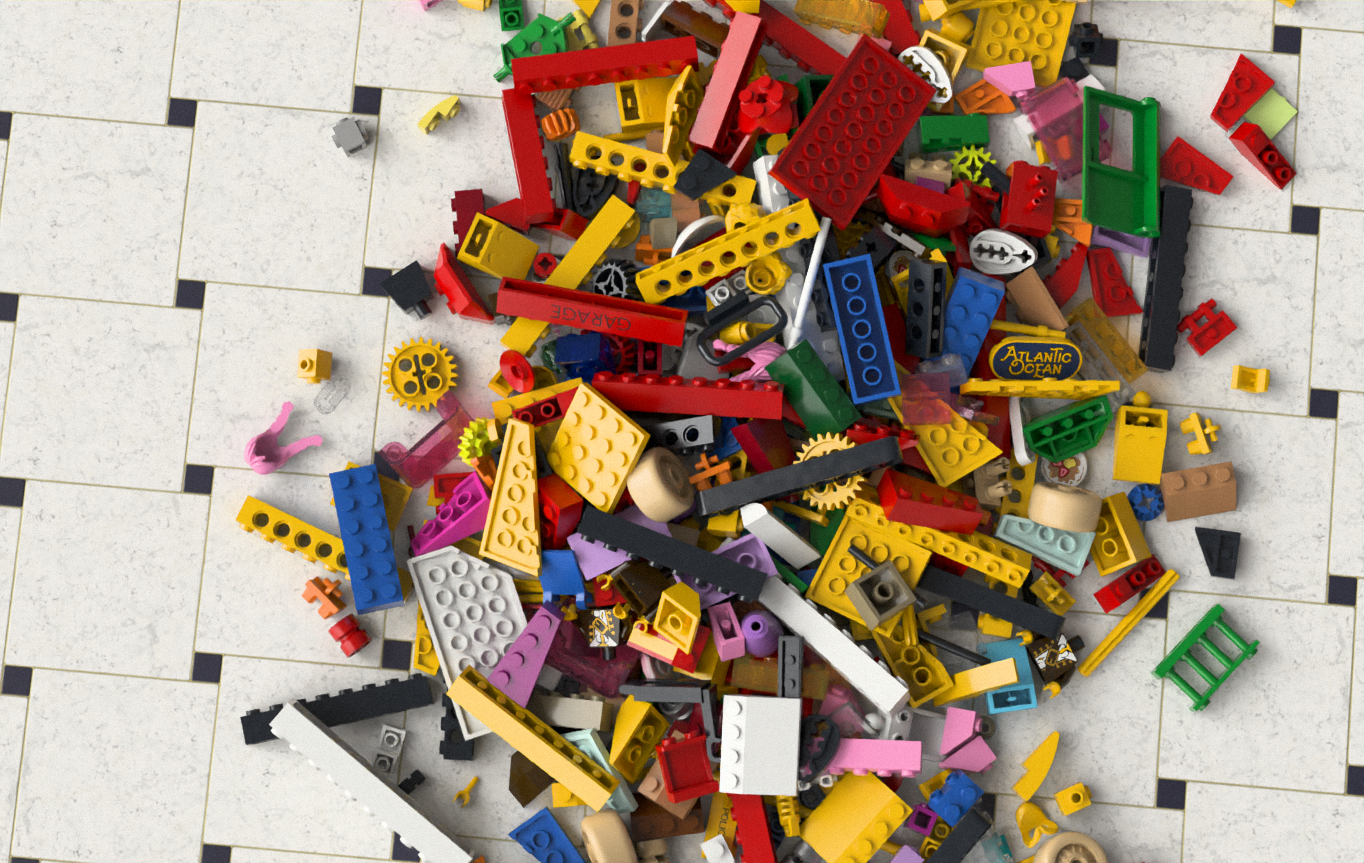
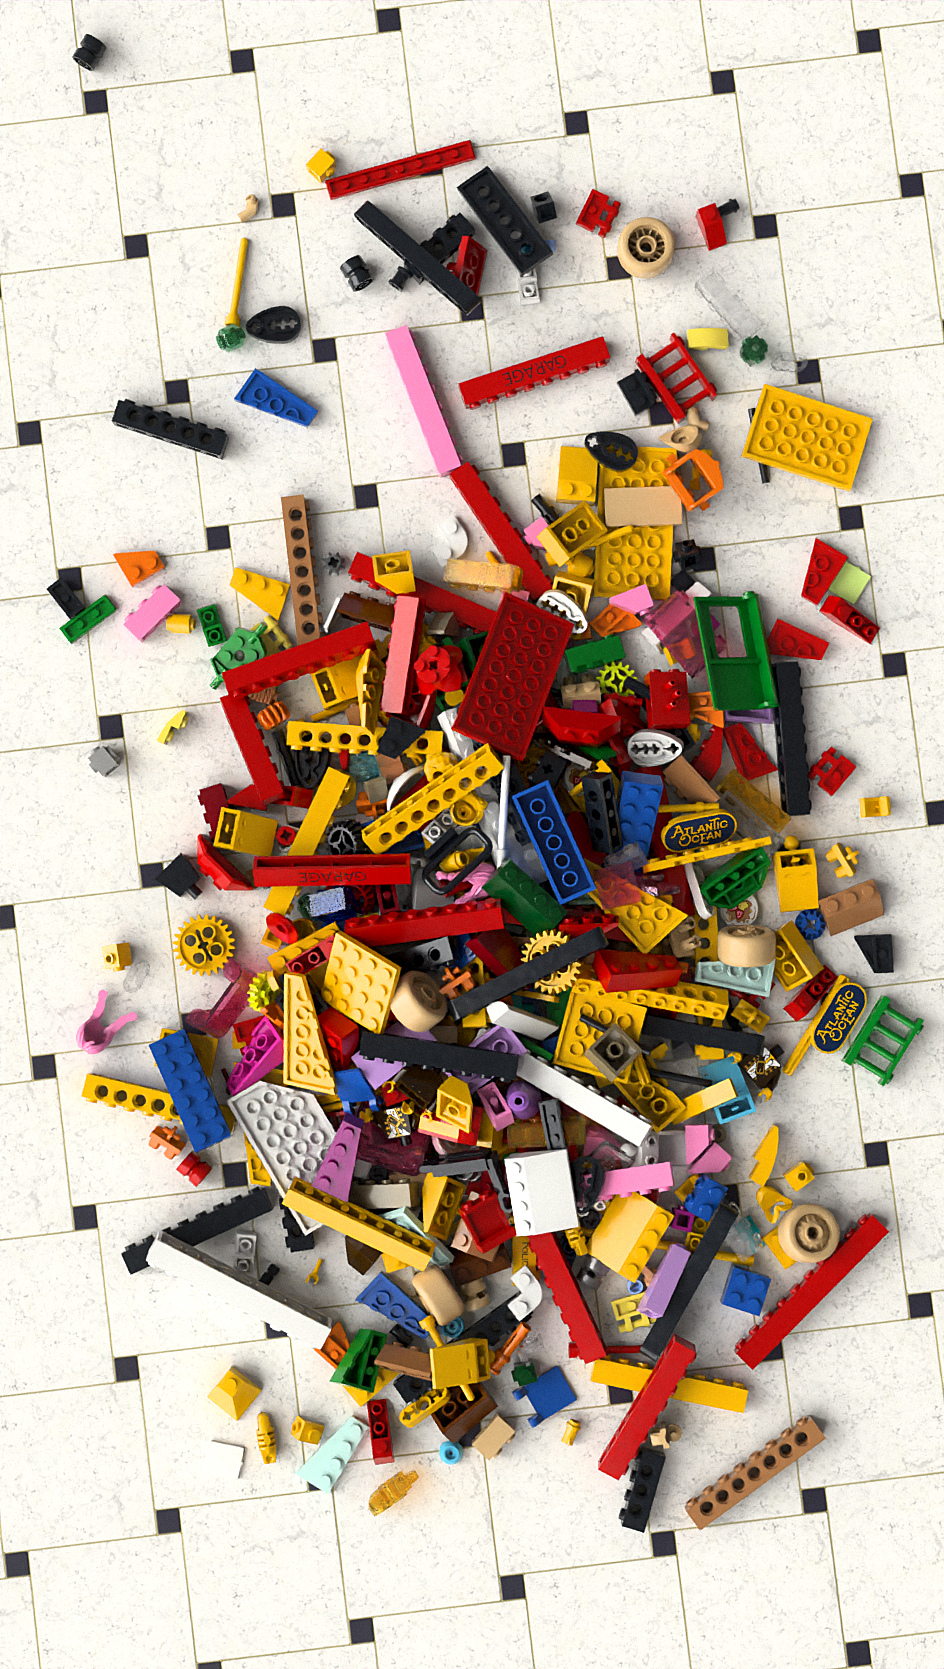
camera: 10 degrees left, 5 degrees up
none -> dark tan slope [427,612,462,637]
none -> tile [810,982,867,1054]

